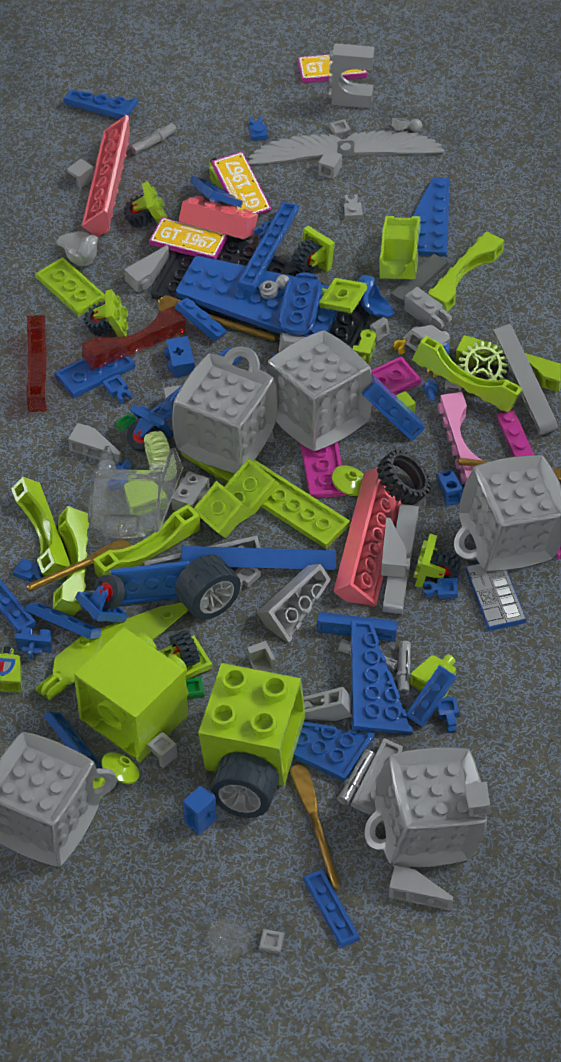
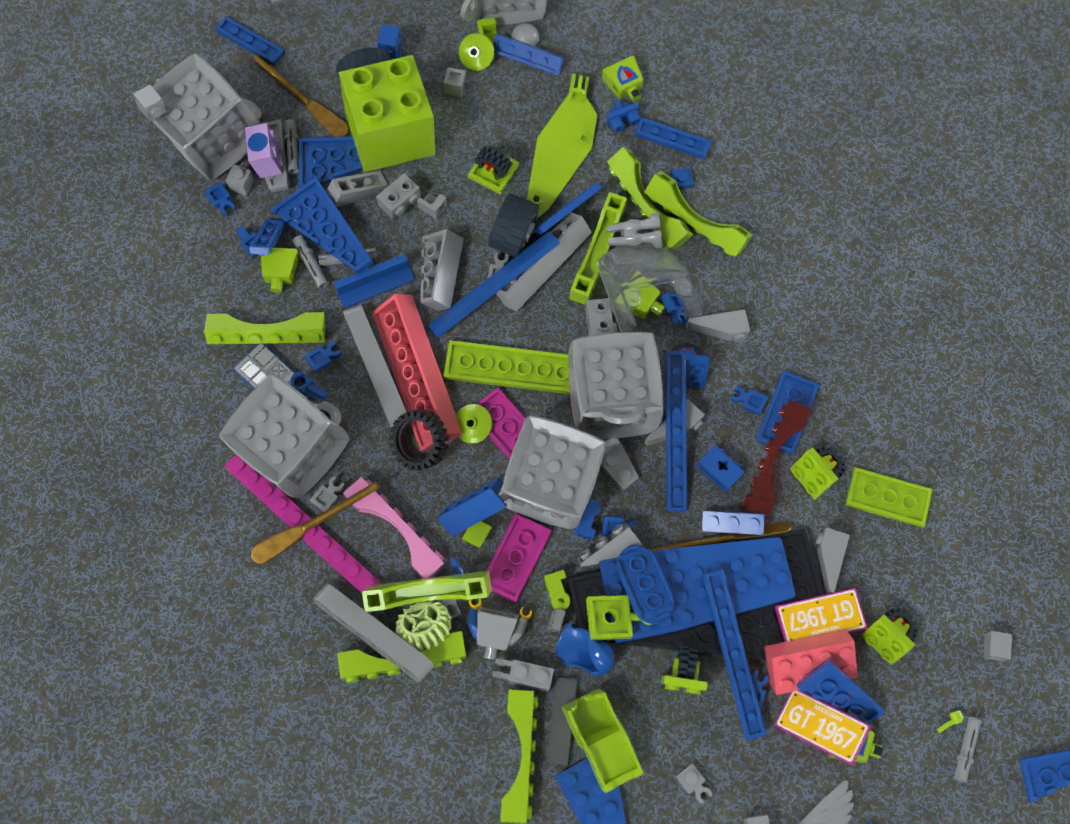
camera: 145 degrees right, 20 degrees up
clear red arch [26,315,47,412] -> none
pearl gold piece [26,540,132,592] -> none
blue tile [26,602,102,639] -> none
light grey piece [57,231,98,266] -> none
lime piece [74,627,189,763] -> none
plate [75,575,128,623] -> none
coral slope [82,115,130,237] -> none
green tile [114,414,137,431] -> none
yellowish green gear [144,431,175,482] -> none
green tile [186,677,205,700] -> none
lime piece [193,458,280,538] -> none
light grey plate [259,275,289,299] -> none
light grey slope [381,518,410,577] -> none
plate [413,534,462,588] -> none
blue leg [436,470,463,506] -> none
none -> lime arch [204,312,326,344]
none -> lavender brick [245,123,284,178]
none -> blue axle [290,372,328,402]
none -> light grey brick [376,173,421,220]
none -> light grey piece [606,212,662,249]
none -> lime hand [936,710,963,734]

